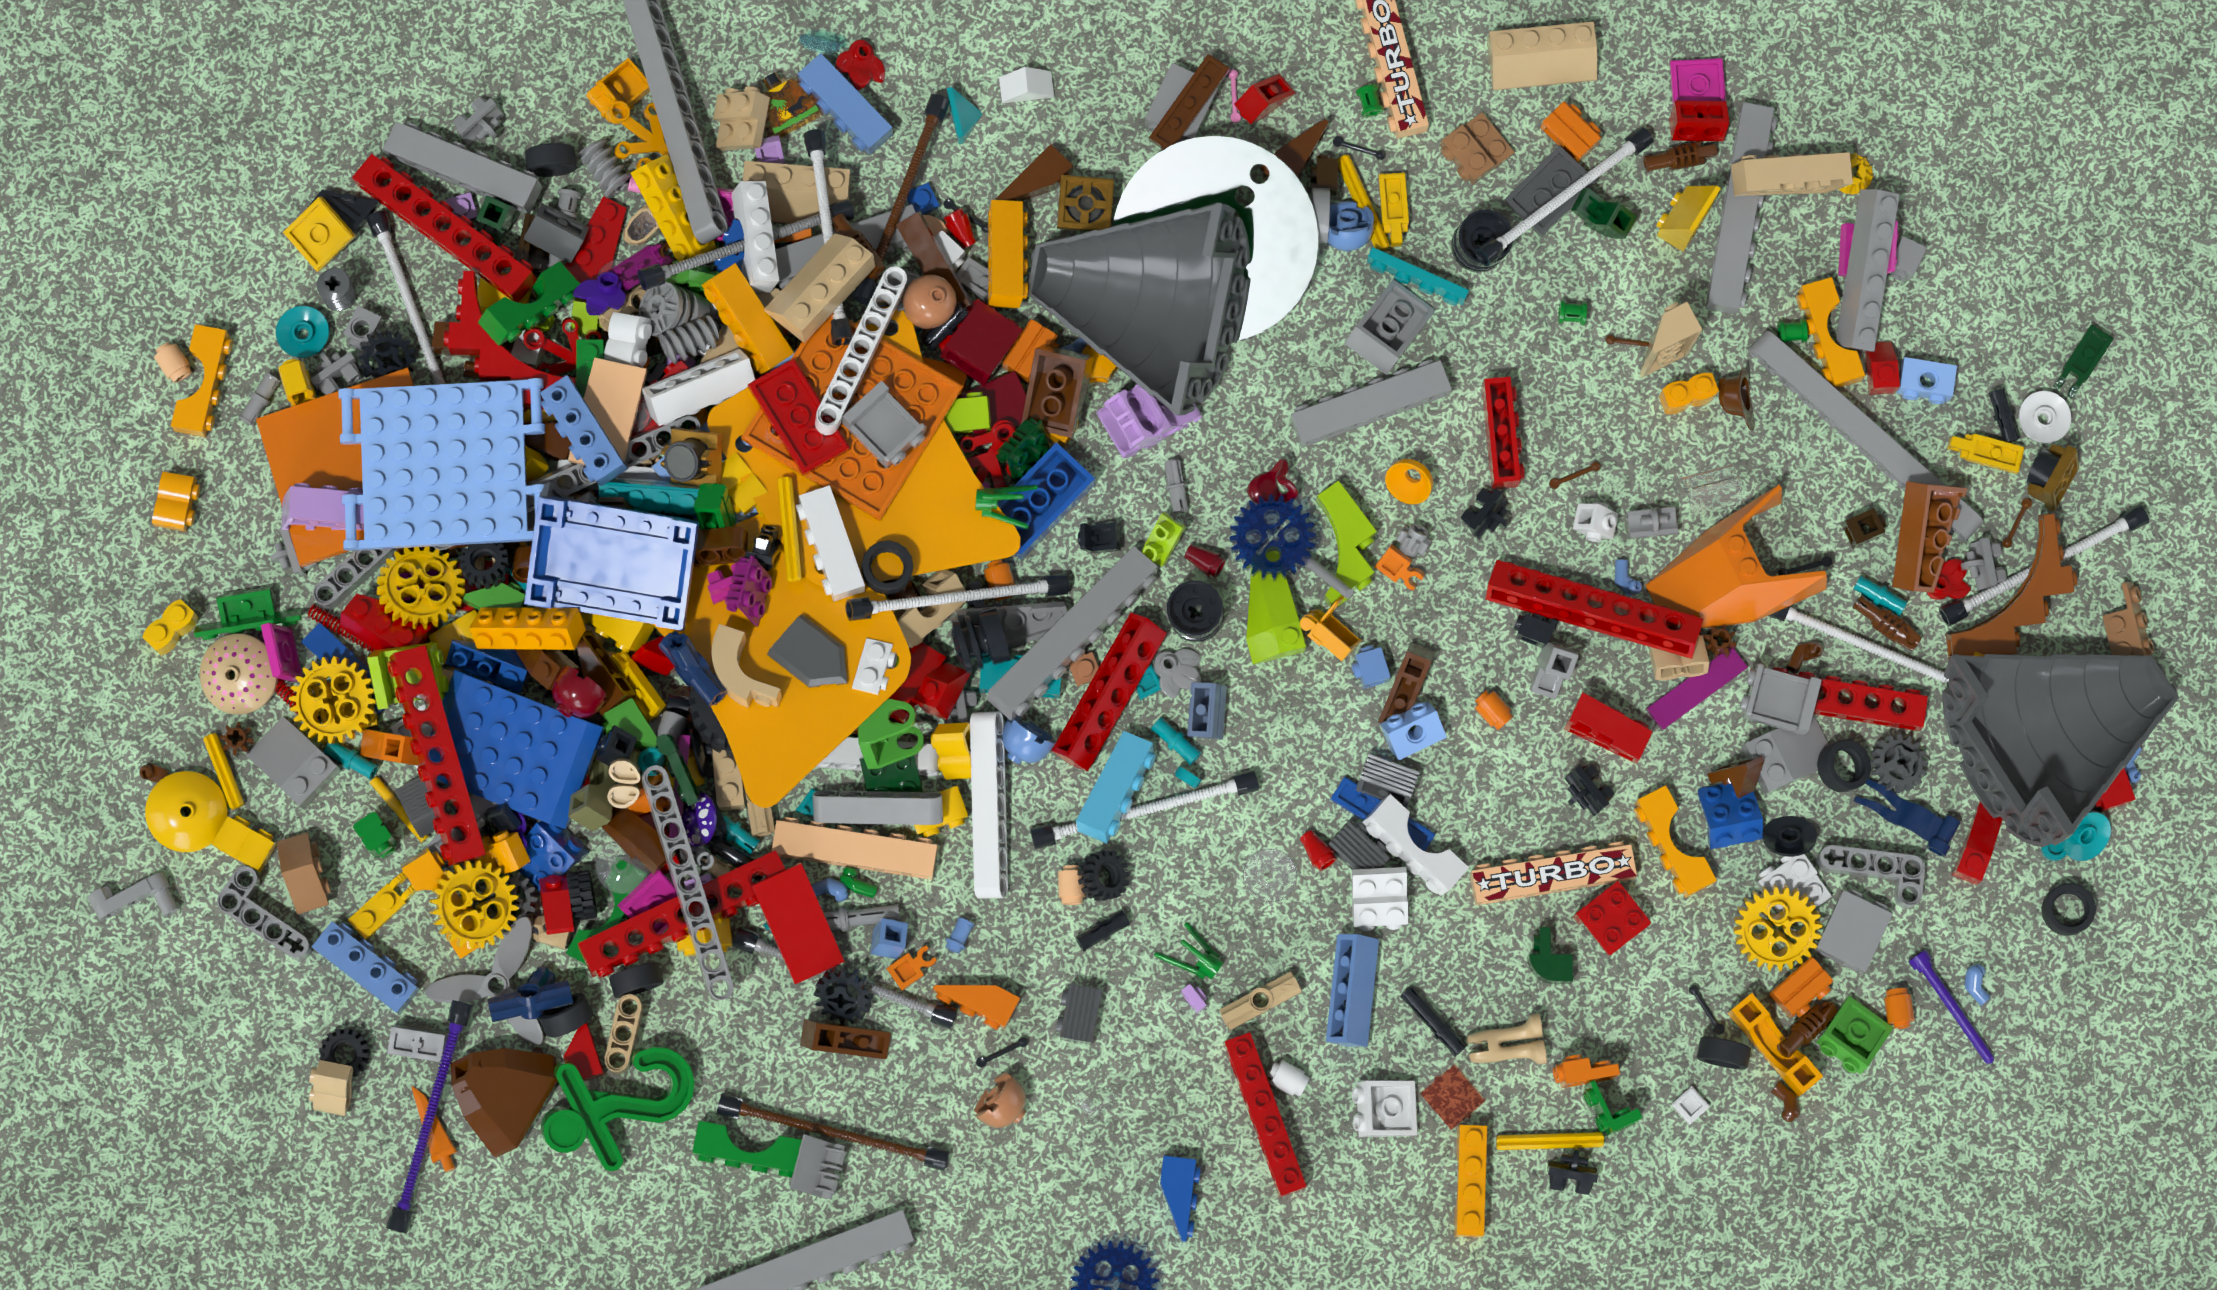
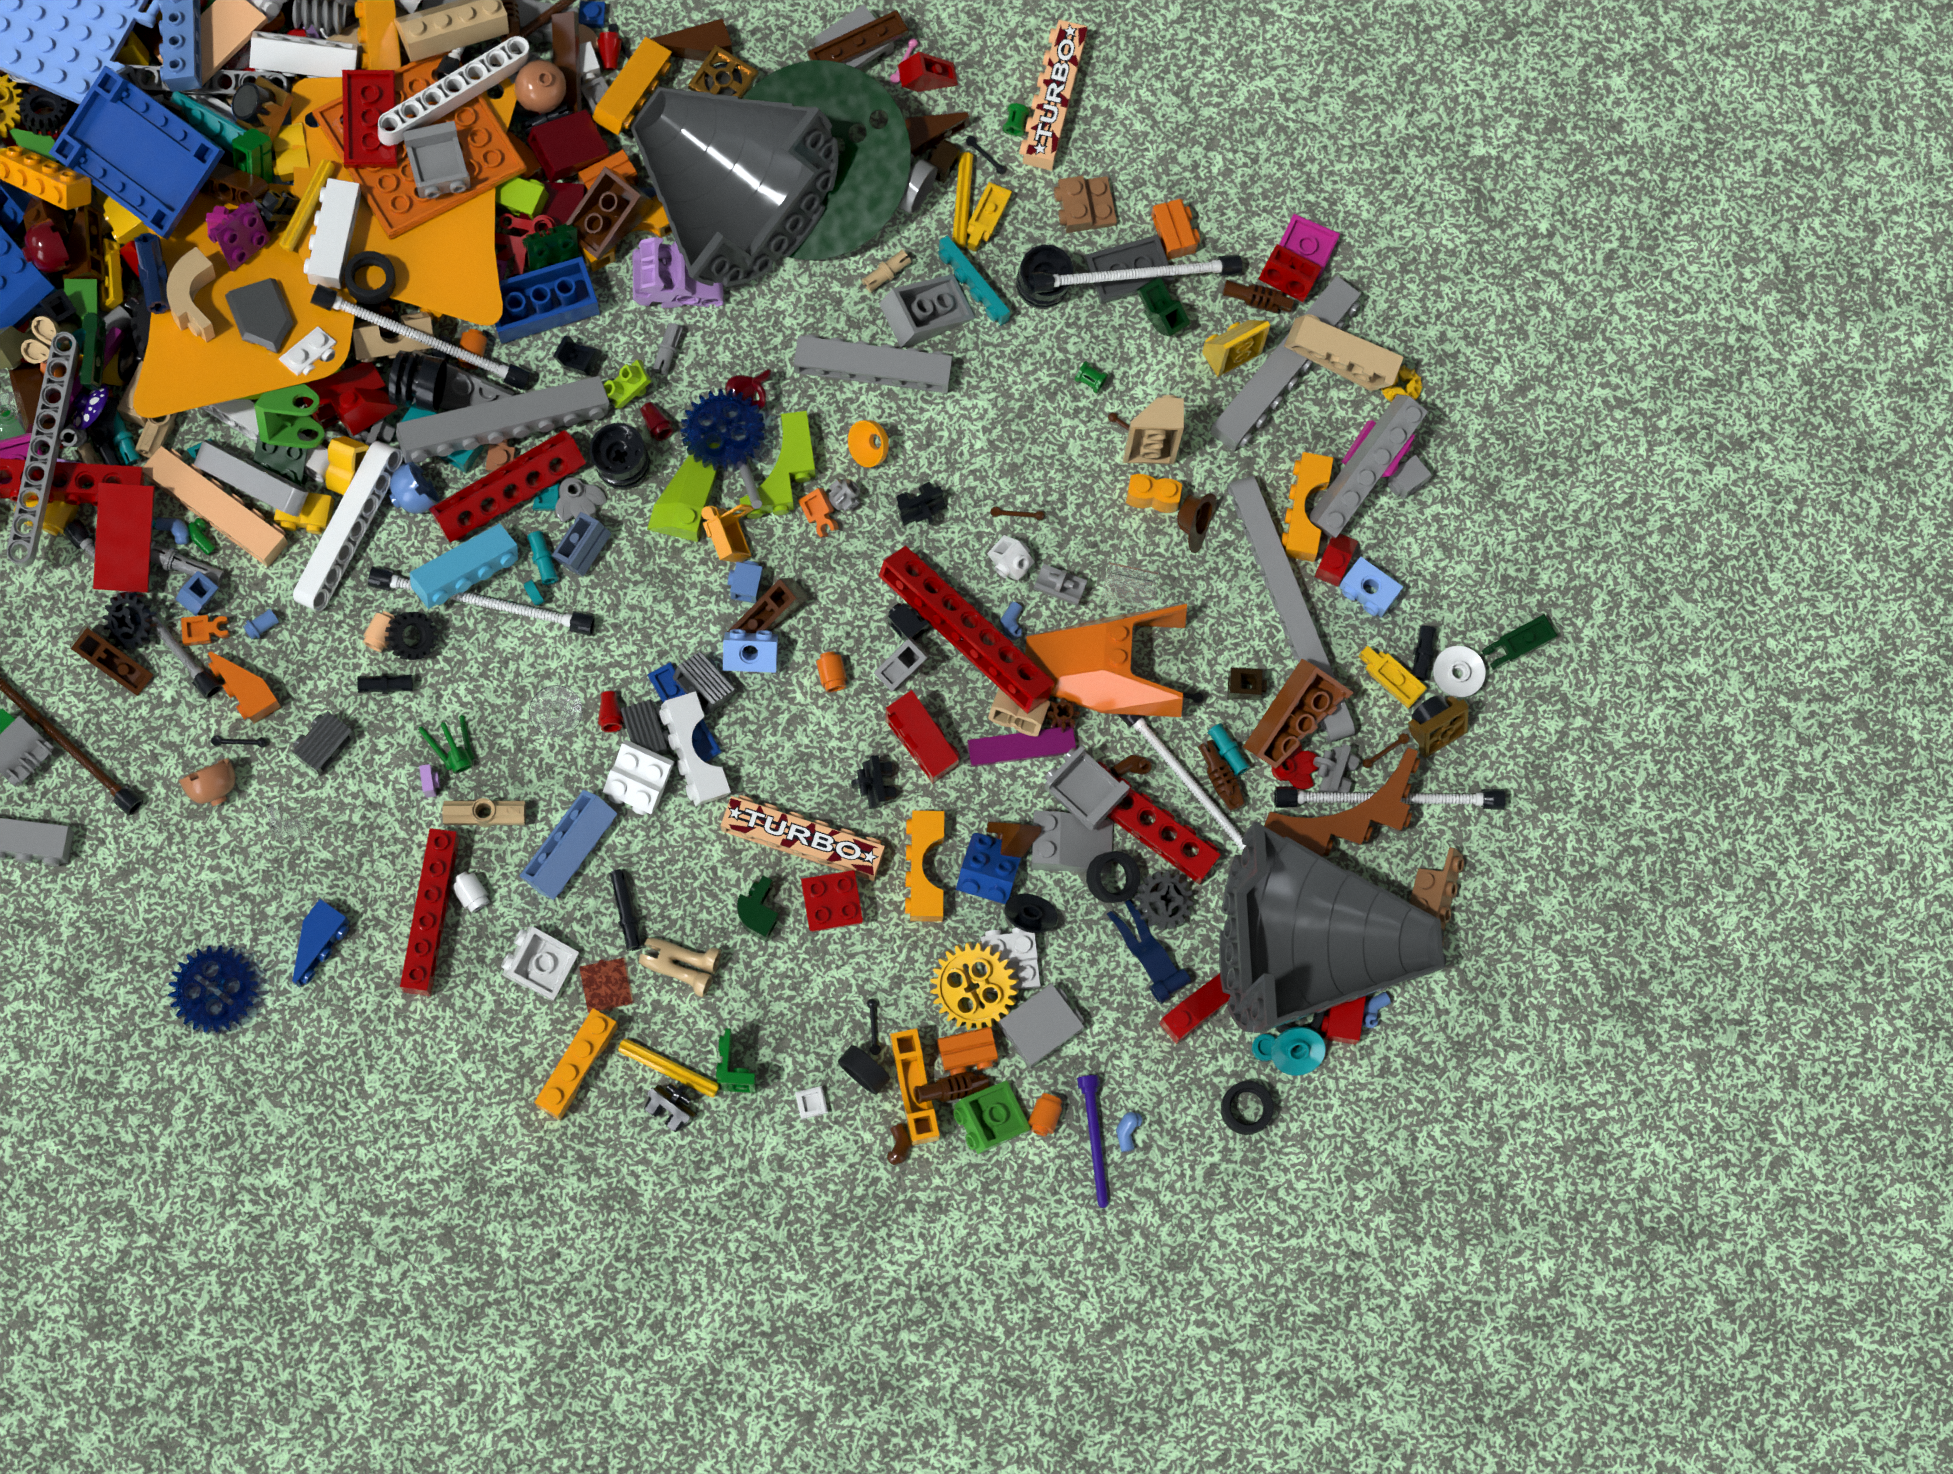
camera: 25 degrees right, 5 degrees down
green plant [975,484,1038,529] -> none
medium blue cylinder [1327,202,1374,252] -> none
red brick [1481,377,1524,489] -> none
tan slope [1487,22,1597,90] -> none
orange plate [1552,1054,1620,1089] -> none
green bush [1777,319,1808,343] -> none
light grey beam [1816,845,1925,909] -> none
none -> tan pin [861,249,911,293]

